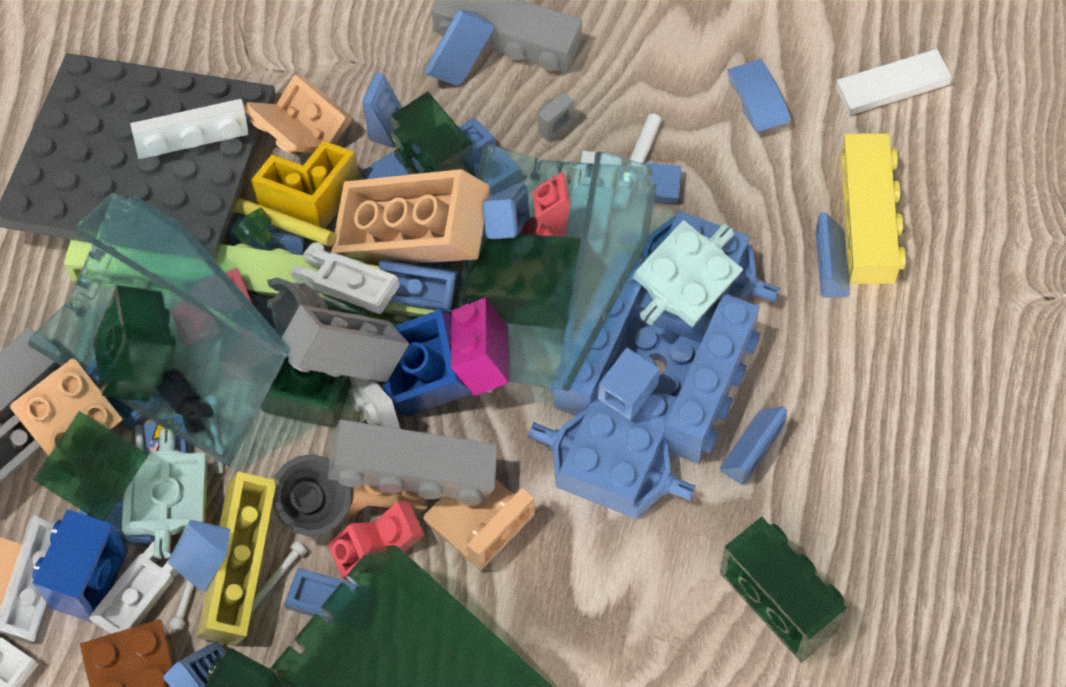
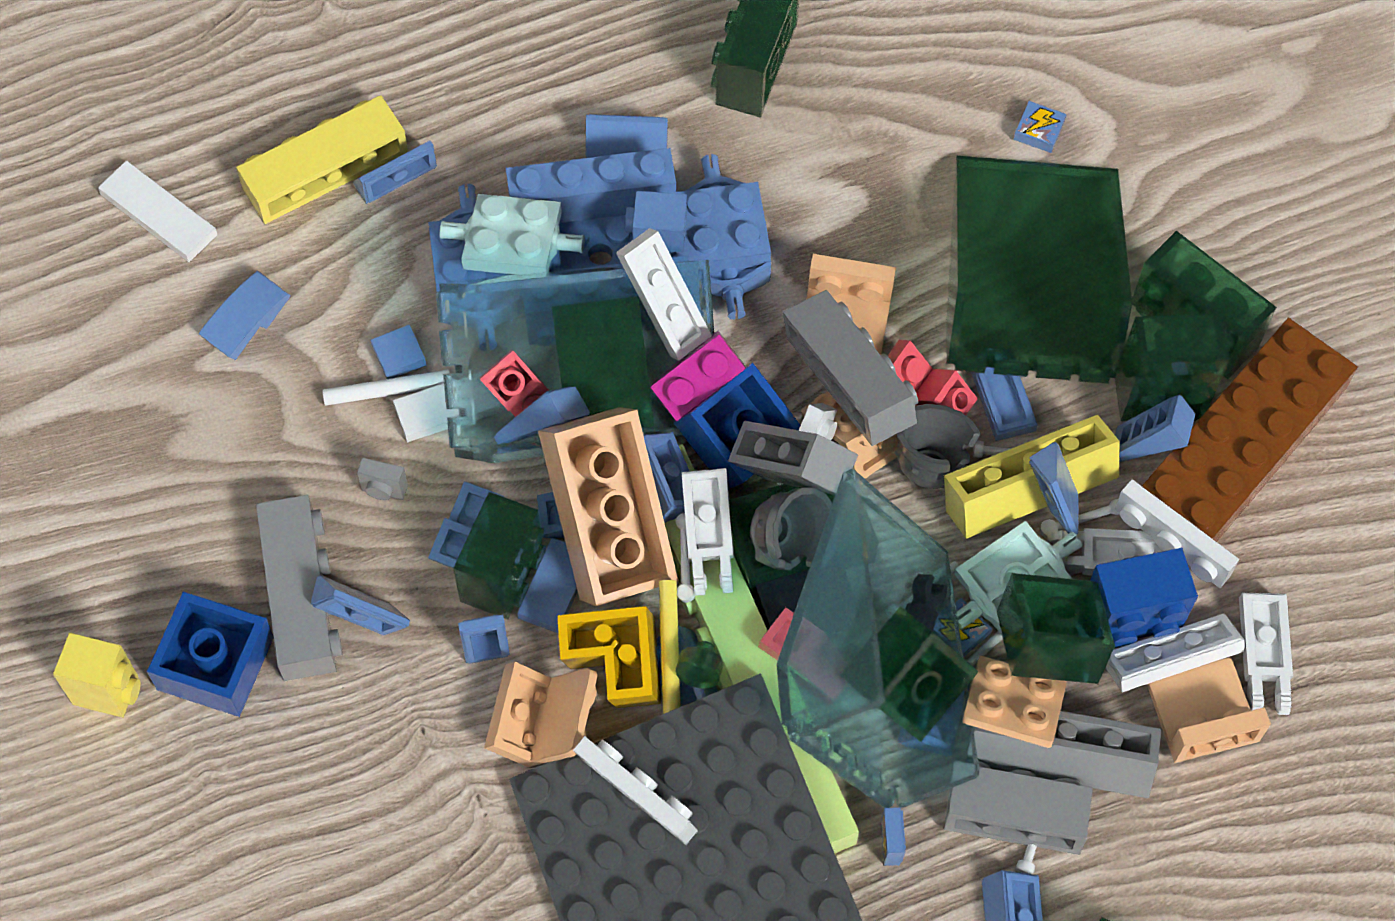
camera: 125 degrees left, 0 degrees up
none -> white plate [616,228,712,361]
none -> medium blue tile [881,808,906,866]
none -> white plate [1115,480,1239,588]

